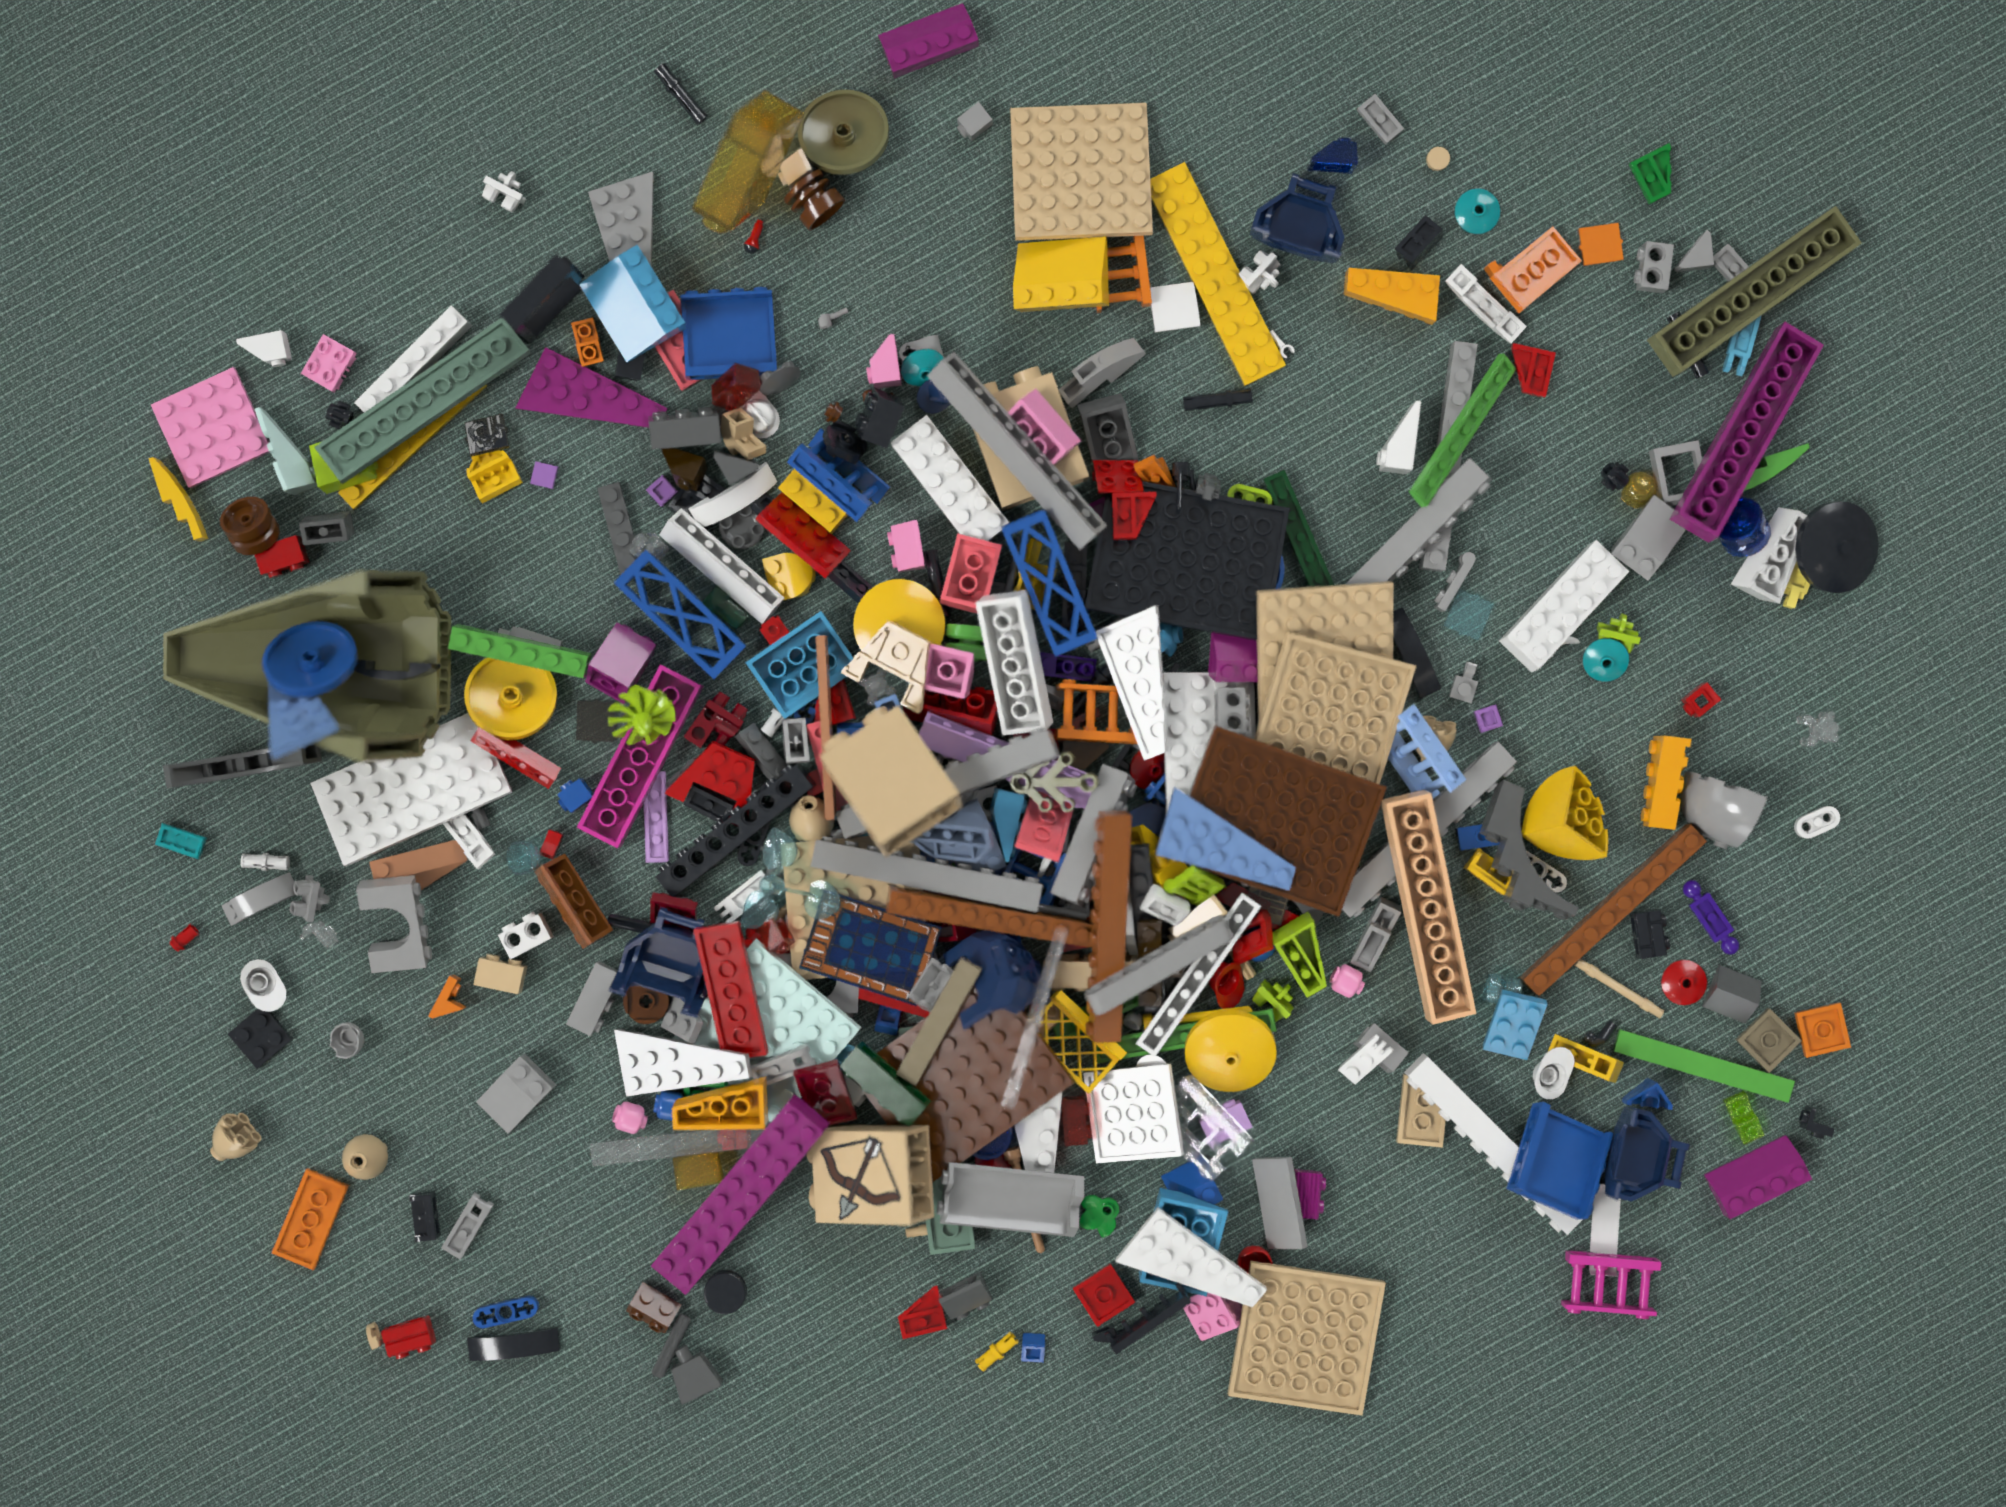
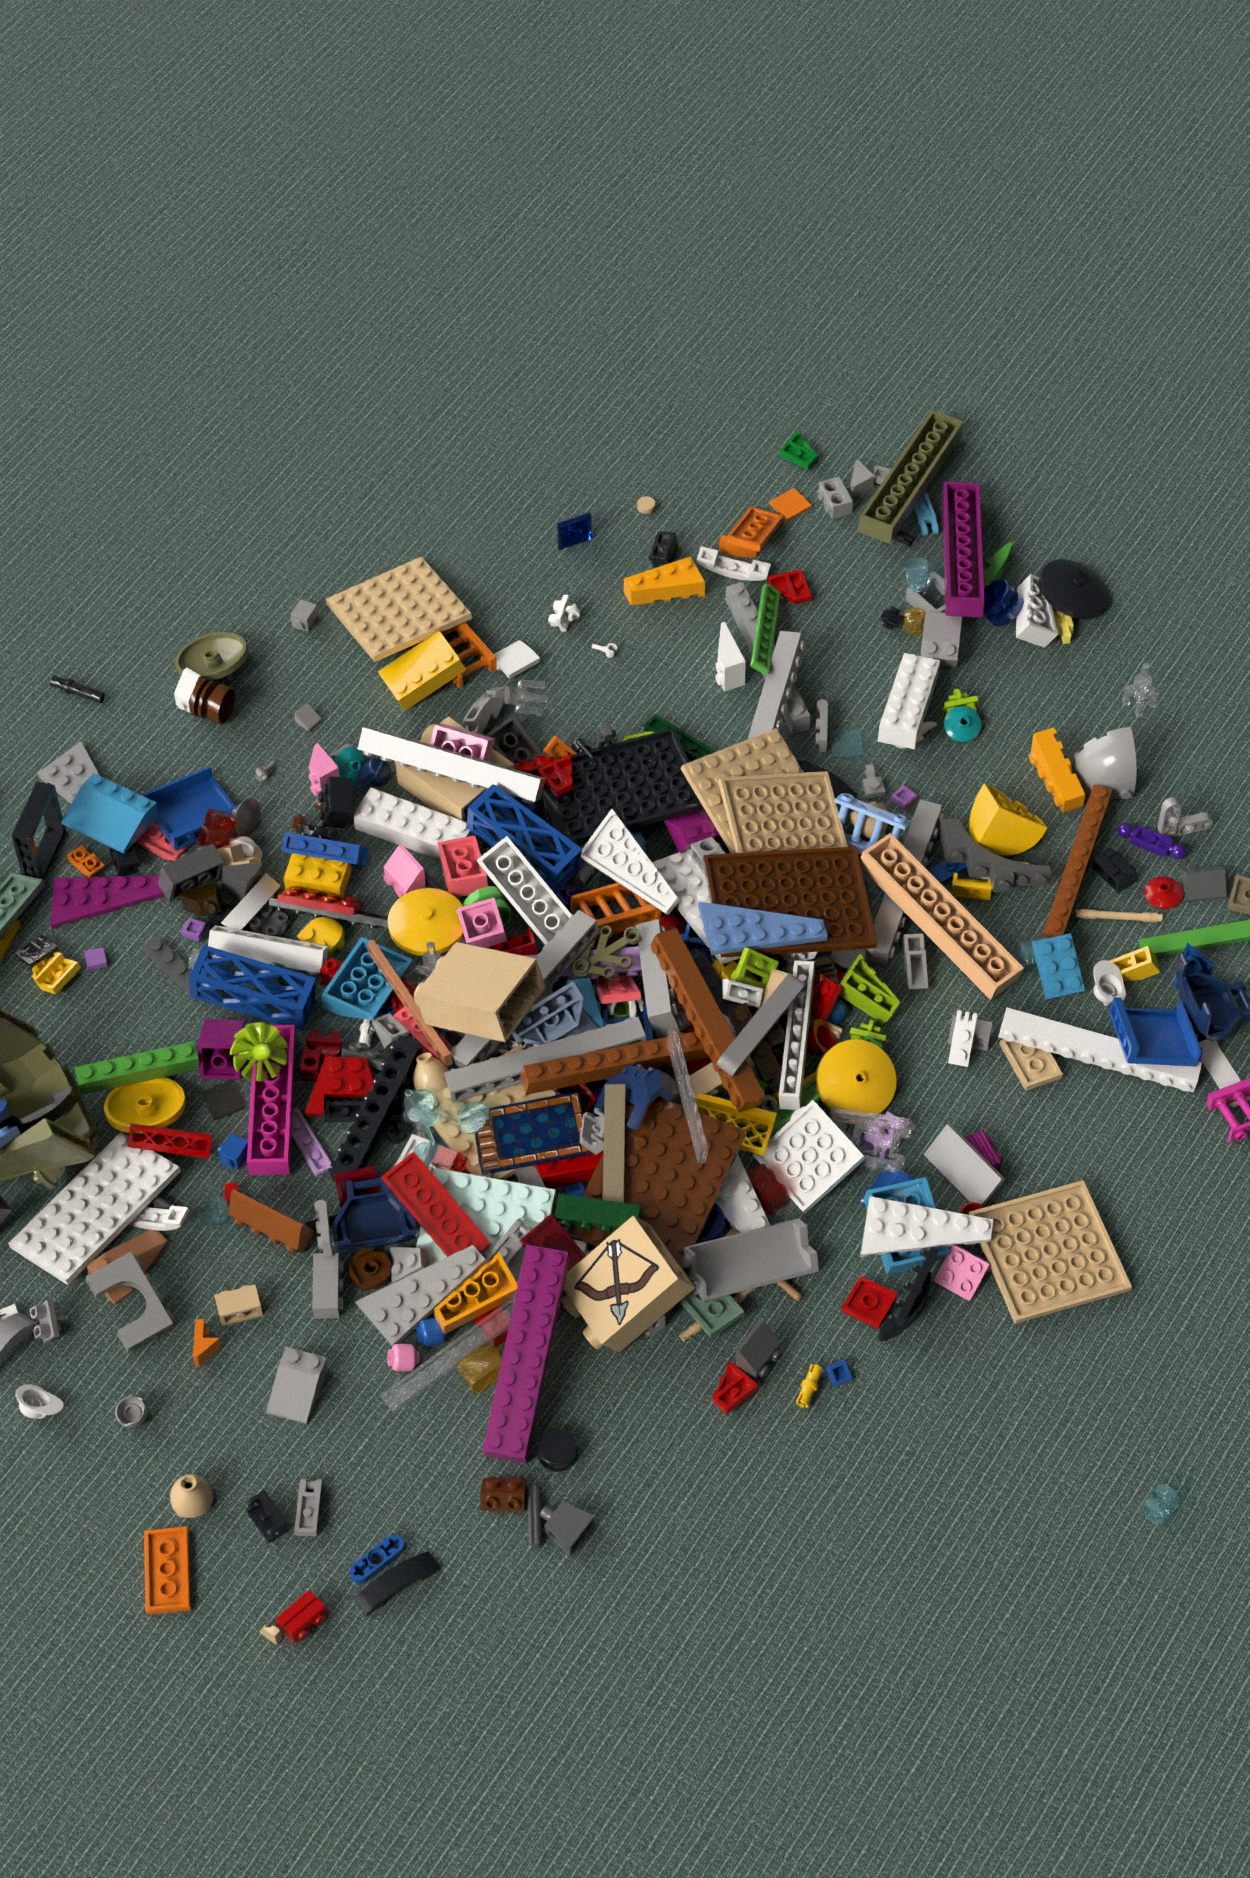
camera: 25 degrees left, 35 degrees down
tan piece [210,1113,262,1161] -> none
black plate [228,1009,293,1069] -> none
clear bracket [299,921,339,949] -> none
white brick [498,912,554,959] -> none
clear yellow brick [692,90,805,233] -> none
red piece [744,219,763,254] -> none
wing [841,621,930,714] -> none
magenta slope [878,3,979,78] -> none
green plate [1079,1195,1120,1238] -> none
yellow plate [1150,162,1286,386] -> none
black pin [1183,388,1253,411] -> none
dark blue piece [1250,173,1345,263] -> none
bright pink head [1329,964,1365,998] -> none
light grey plate [1357,94,1404,145] -> none
teal dish [1455,189,1500,234] -> none
black arm [1583,1021,1617,1047] -> none
red window [1681,682,1721,717] -> none
white plate [1794,806,1840,838] -> none
none -> light grey slope [294,703,322,731]
none -> light grey plate [314,1200,333,1257]
none -> clear plant [484,680,548,715]
none -> clear light blue wheel [905,557,931,592]
none -> light grey beam [1157,797,1213,838]

